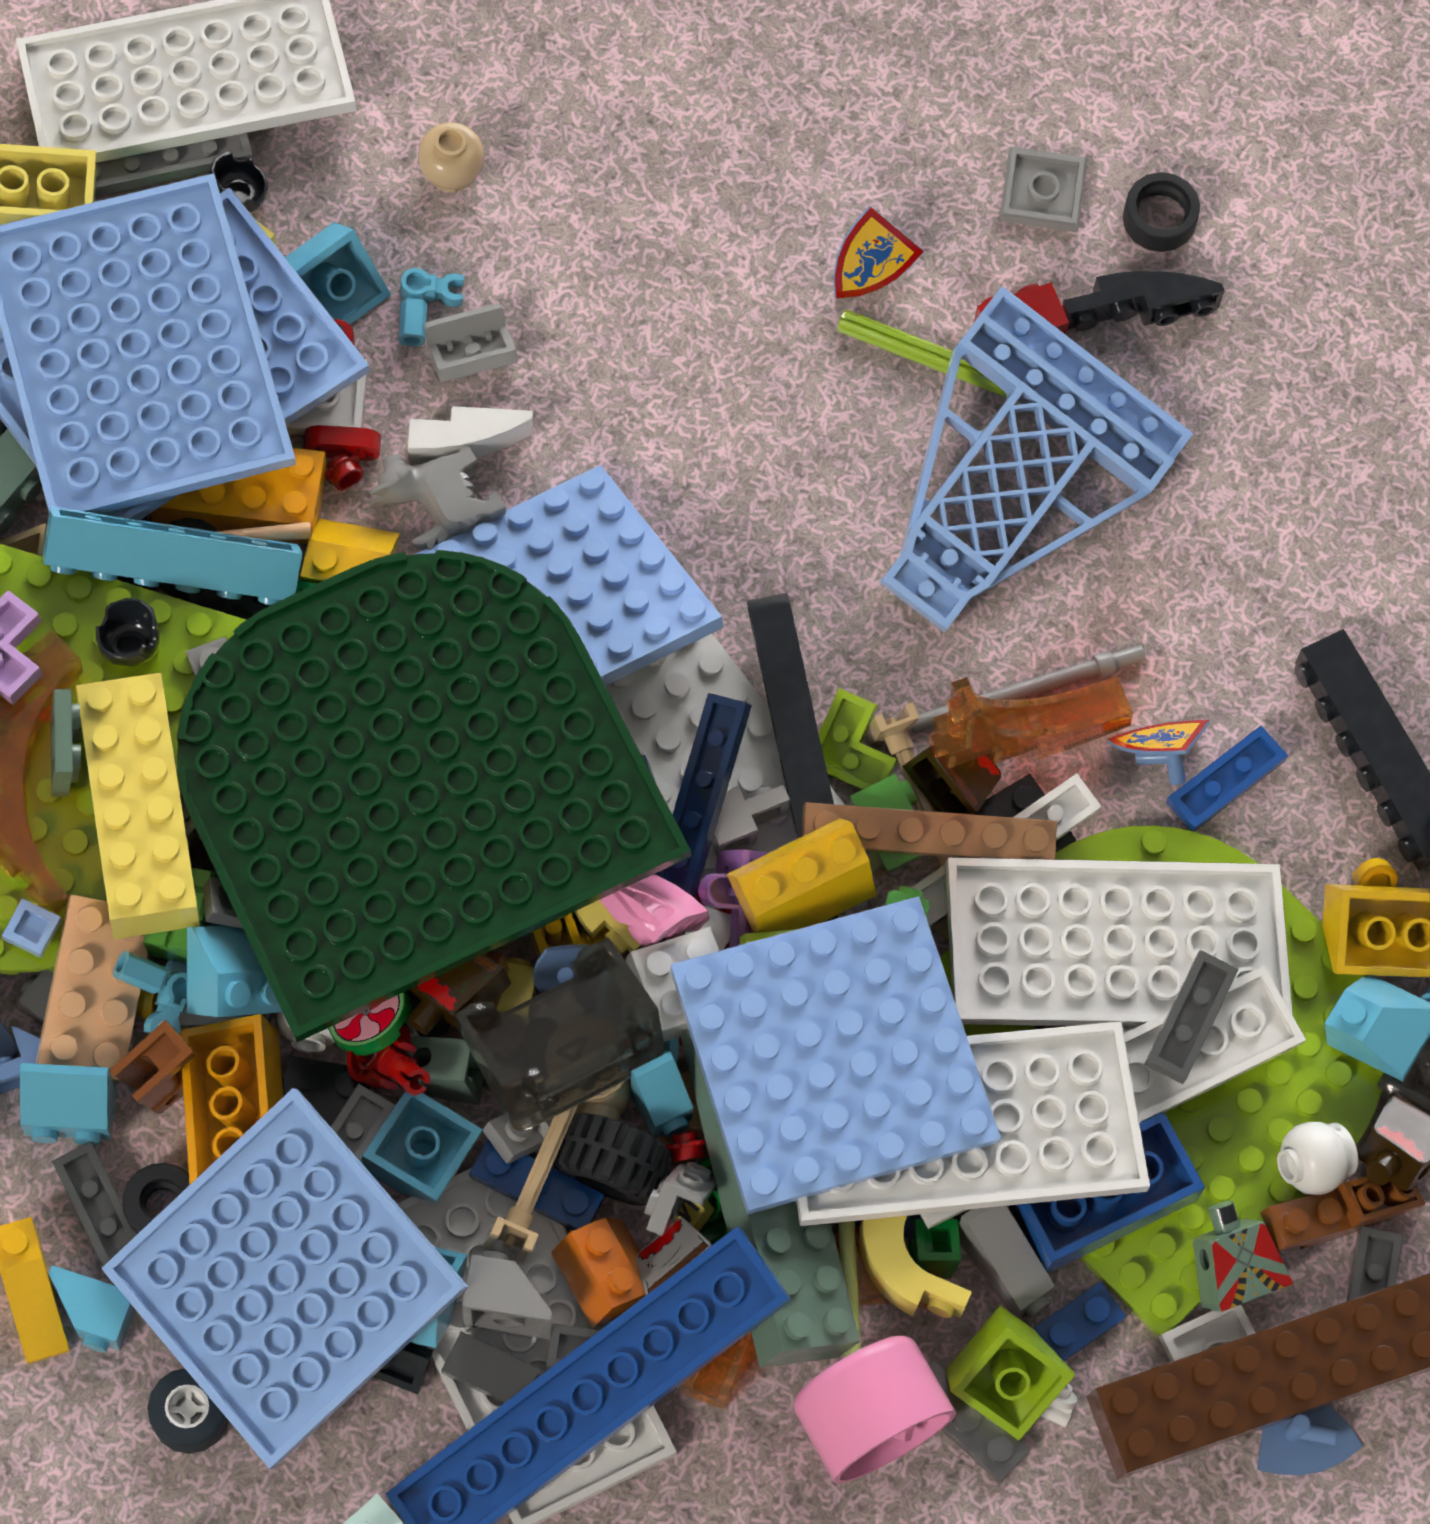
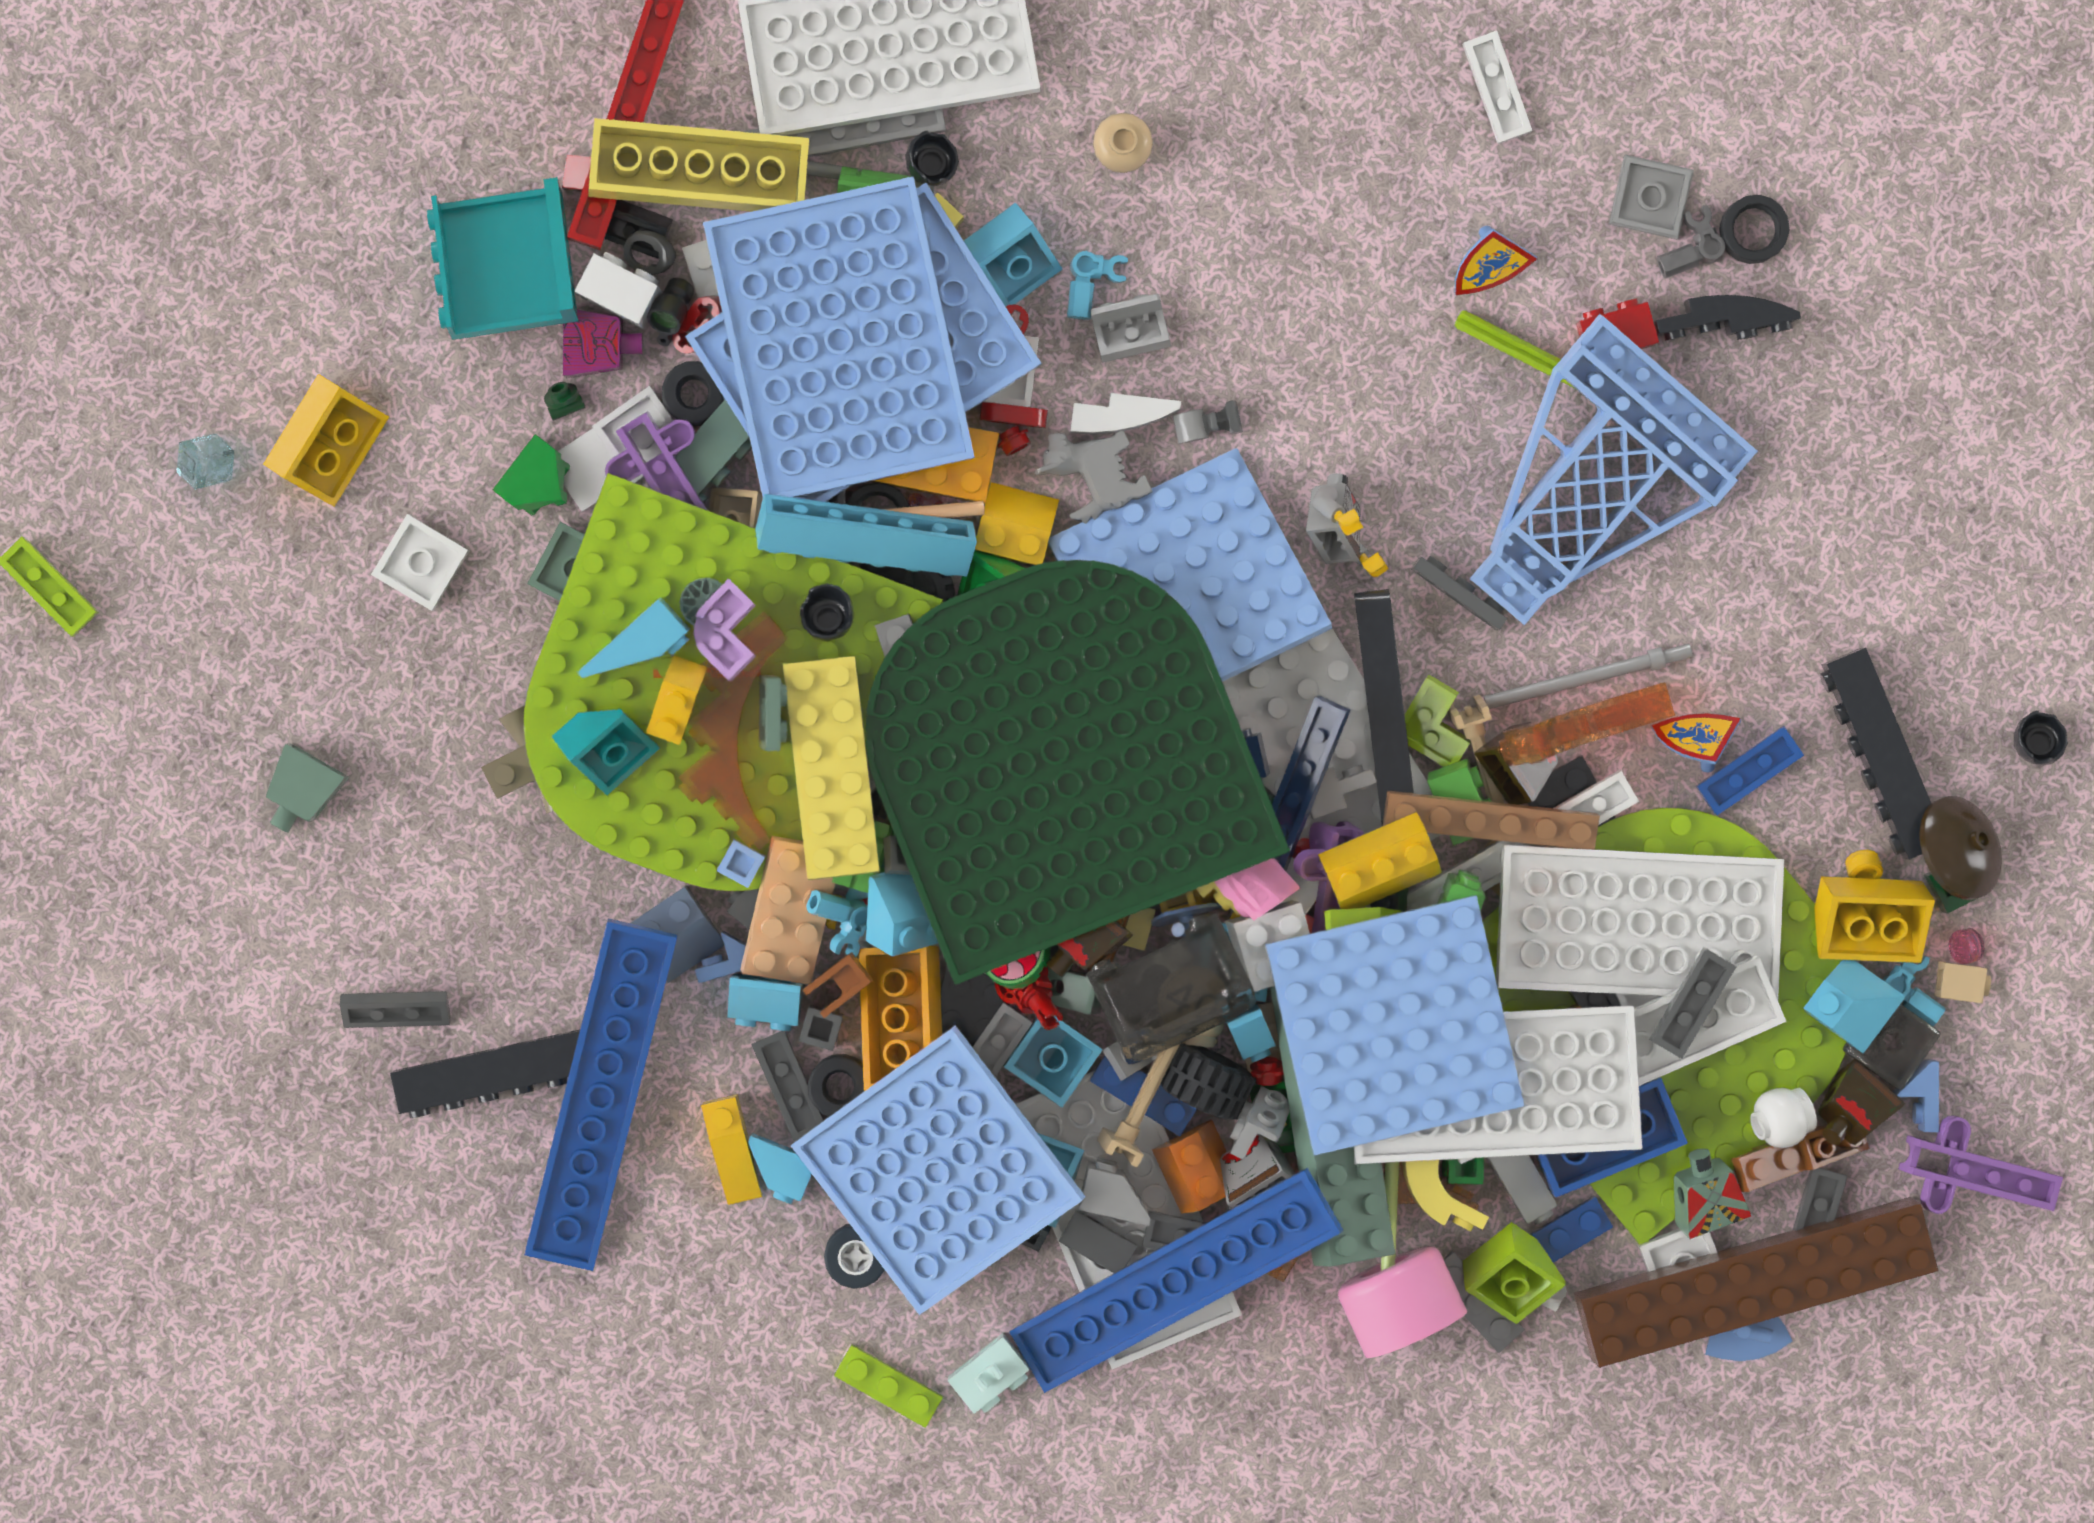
camera: 10 degrees right, 20 degrees up
none -> dark grey brick [799,1005,844,1051]
none -> leg [1173,400,1243,444]
none -> light grey torso [1306,473,1389,578]
none -> dark grey plate [1411,556,1508,631]
none -> white plate [1462,31,1533,144]
none -> flat silver bar [1657,205,1725,279]

